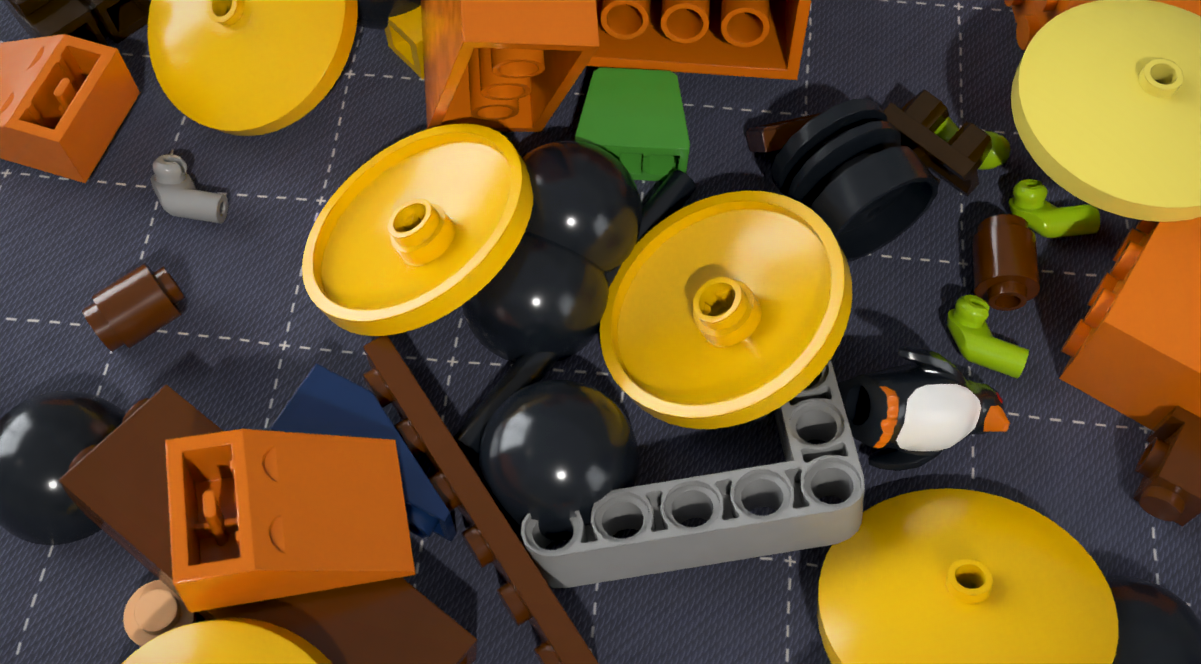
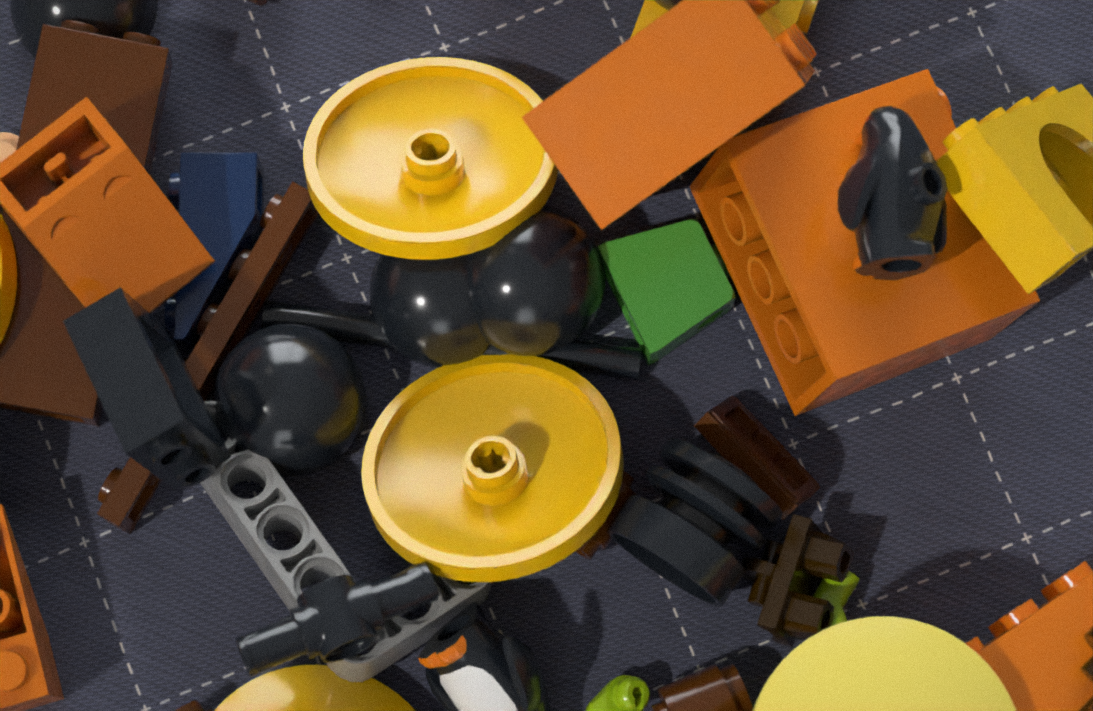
camera: 65 degrees right, 15 degrees up
none -> black window [63,287,231,490]
none -> black pin [235,562,439,677]

